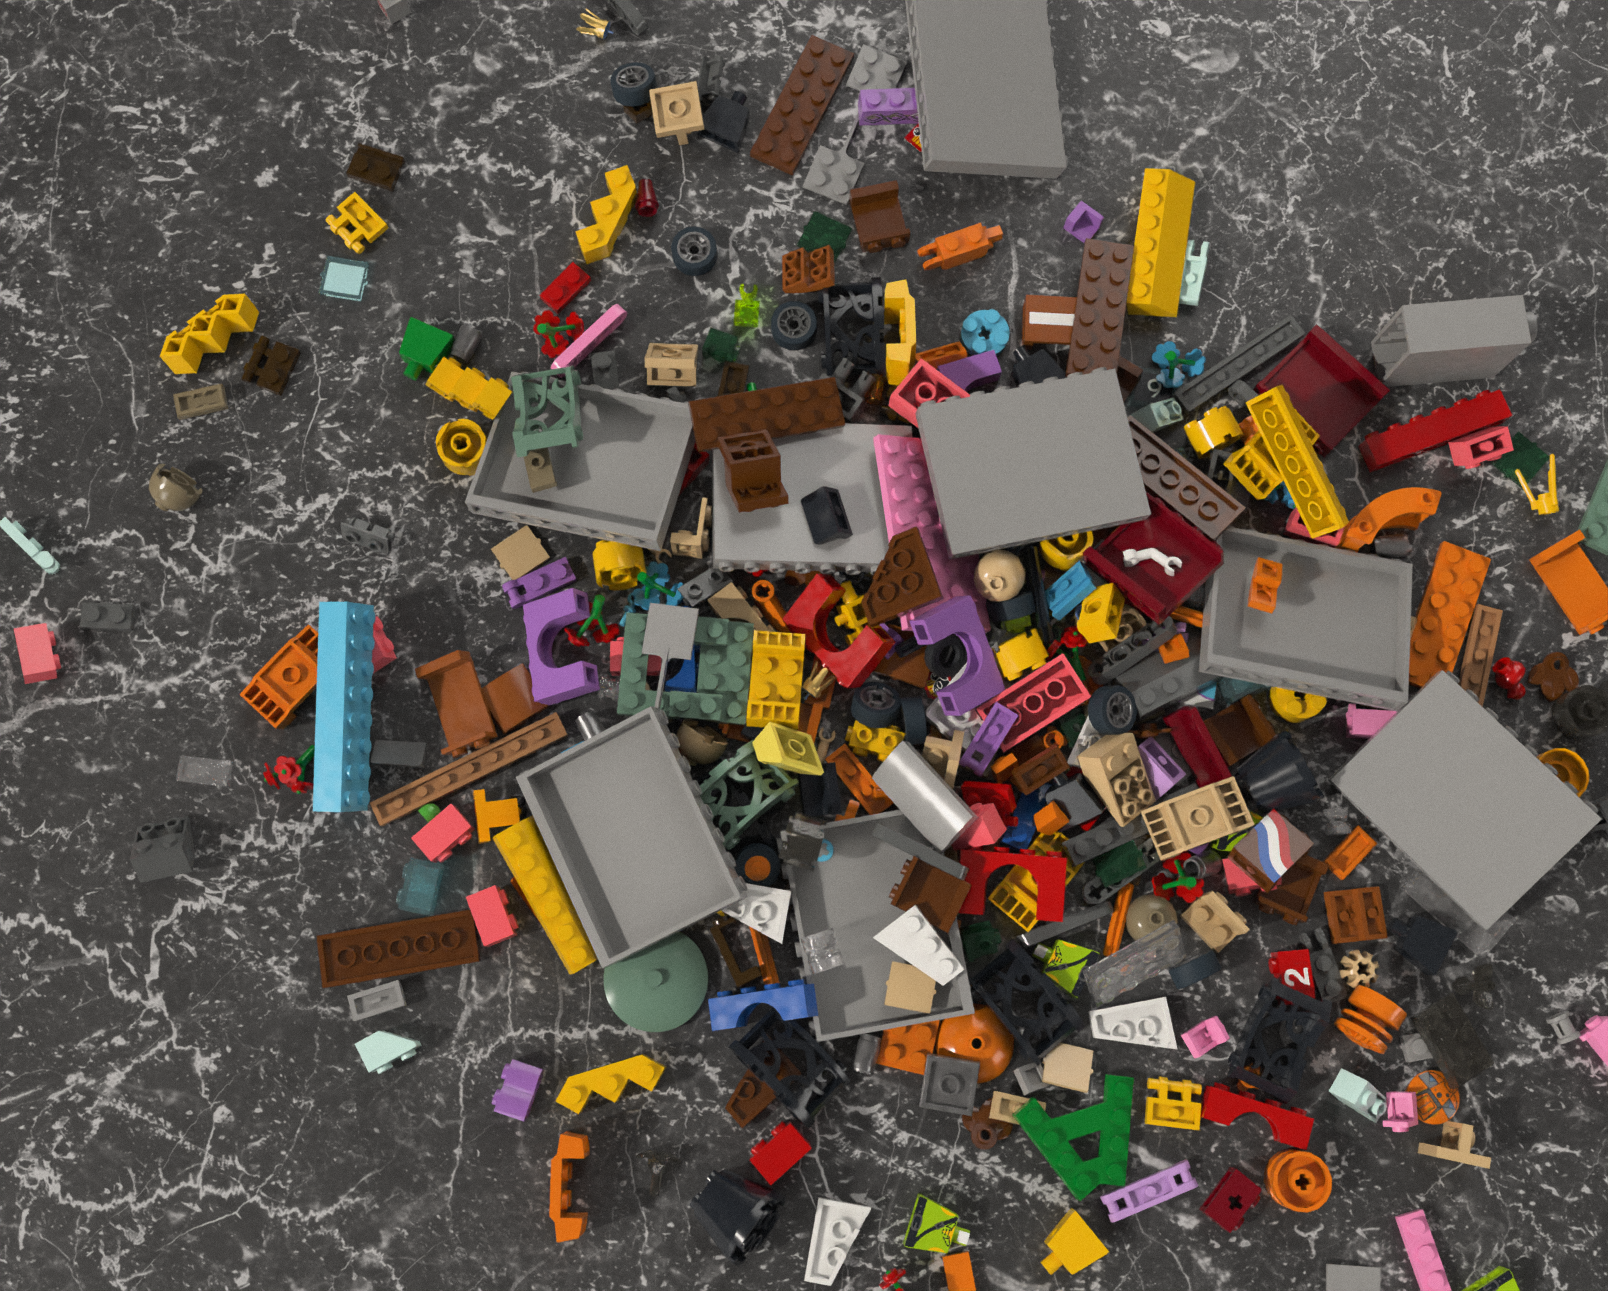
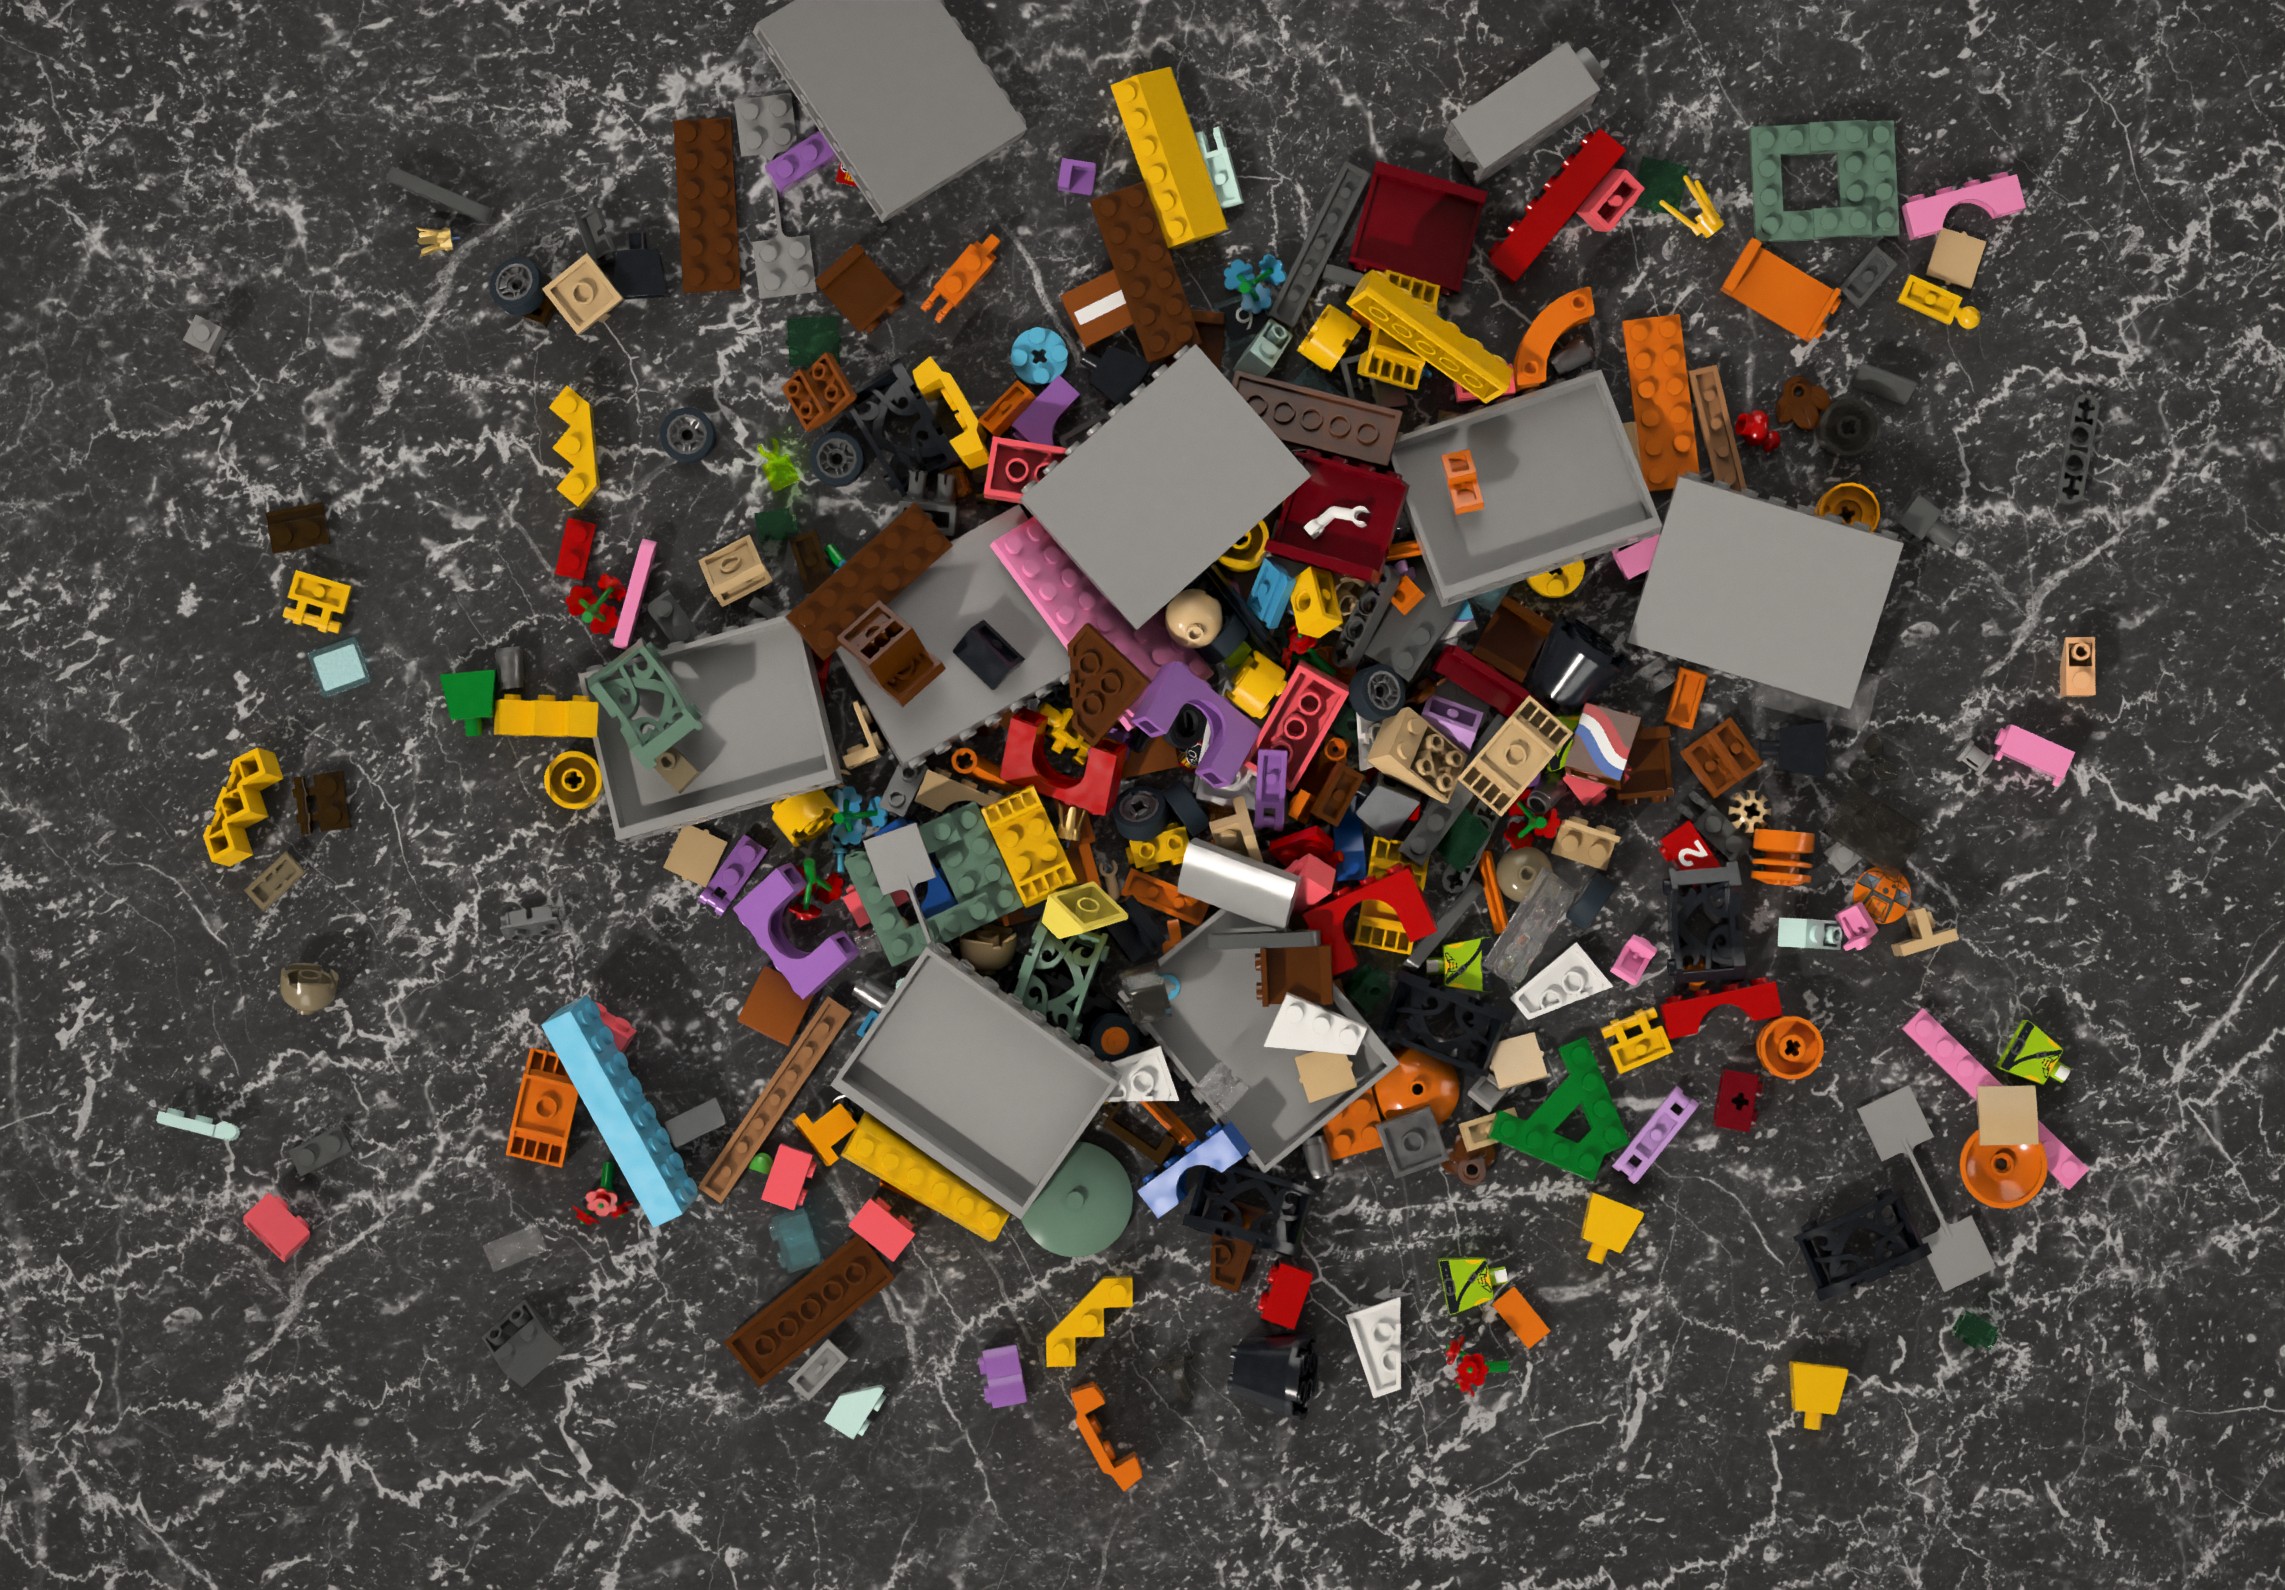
camera: 30 degrees left, 10 degrees up
dark orange panel [415,650,498,758] -> none
dark red cone [635,179,659,217] -> none
orange slope [1033,801,1070,836] -> none

